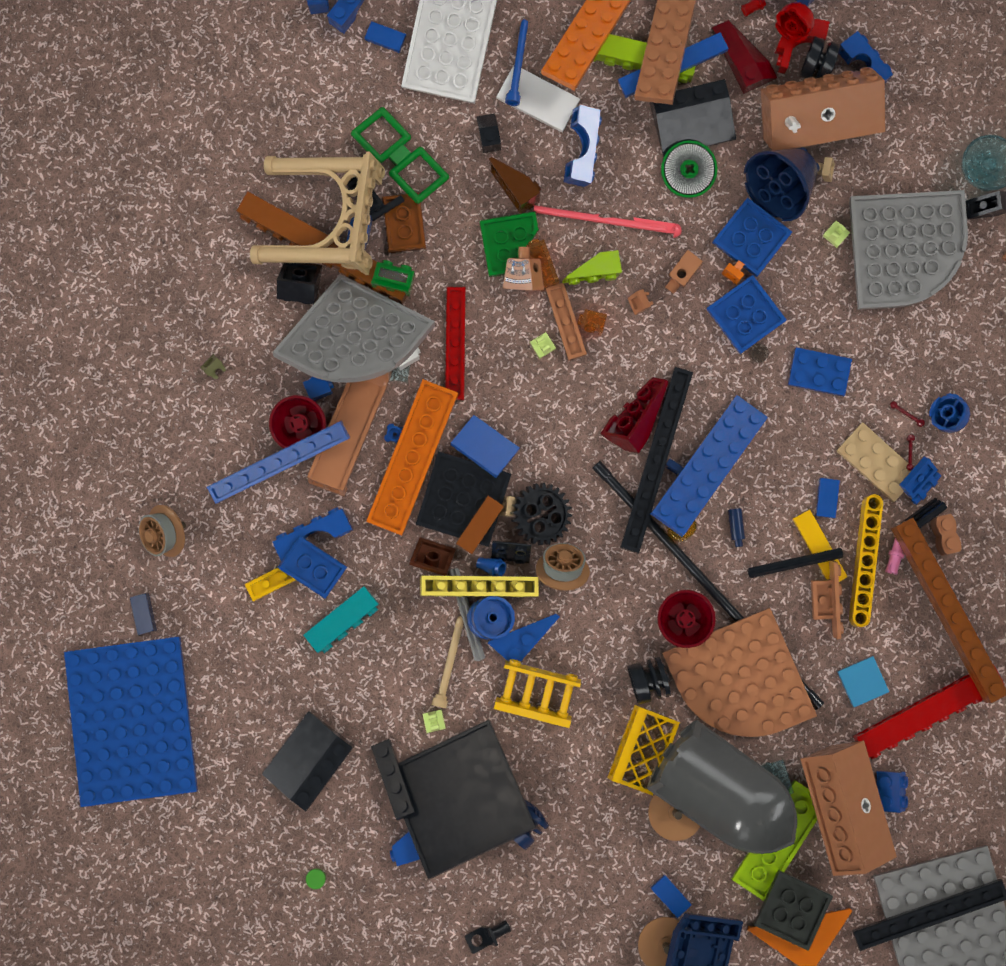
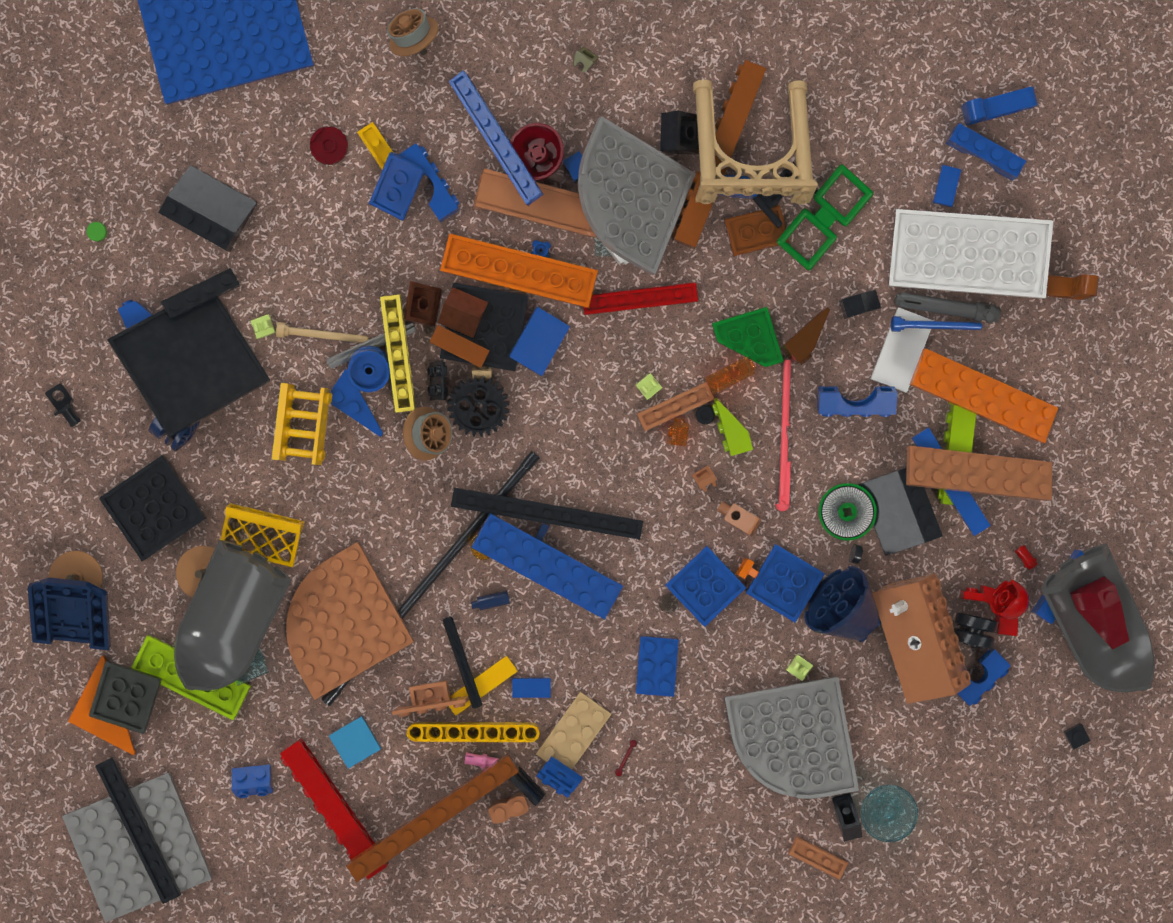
camera: 80 degrees right, 5 degrees up
dark blue slope [130,593,157,635] -> none
teal brick [303,586,380,654] -> none
green window [371,260,415,297] -> none
blue cone [476,557,506,576] -> none
nougat torso [503,247,544,291] -> none
dark red wedge [600,377,669,454] -> none
black wheel [627,657,671,705] -> none
blue tile [650,874,692,918] -> none
dark red piece [657,590,716,648] -> none
dark red wedge [711,20,777,94] -> none
nougat piece [801,741,897,876] -> none
tan tile [817,157,835,182] -> none
dark red hinge [906,434,915,471] -> none
blue cylinder [929,393,971,433] -> none
none -> black plate [99,455,207,561]
none -> dark red tile [310,126,348,165]
none -> copper slope [438,288,488,338]
none -> black tile [695,405,715,425]
none -> black tile [849,544,863,564]
none -> dark grey cylinder [895,292,1001,324]

